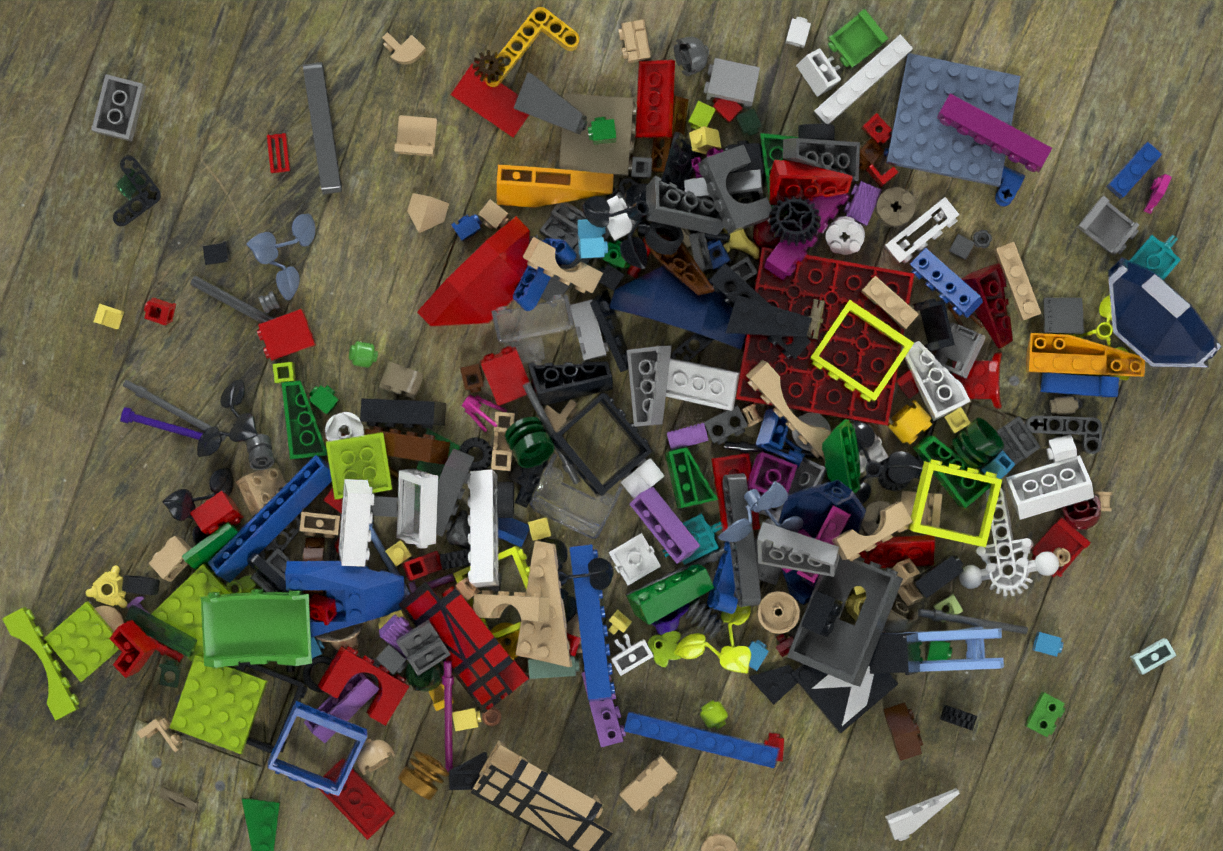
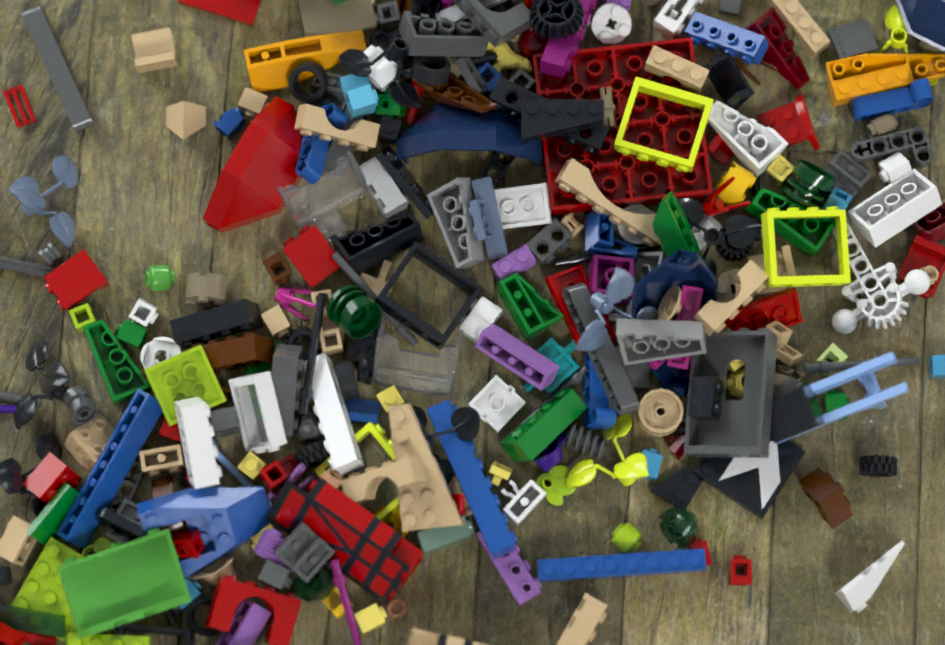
camera: 25 degrees left, 10 degrees down
black brick [913,554,964,598] -> none
light grey container [935,323,985,378] -> none
none -> white brick [128,298,159,327]
none -> tan brick [261,305,292,339]
none -> medium lavender piece [268,463,307,501]
none -> black tyre [288,62,329,103]
none -> black bar [299,293,326,415]
none -> sand blue bracket [468,177,509,260]
none -> tan dish [657,285,682,320]
none -> clear green cylinder [659,507,698,550]
none -> red plant [703,176,751,217]
none -> red brick [729,555,752,586]

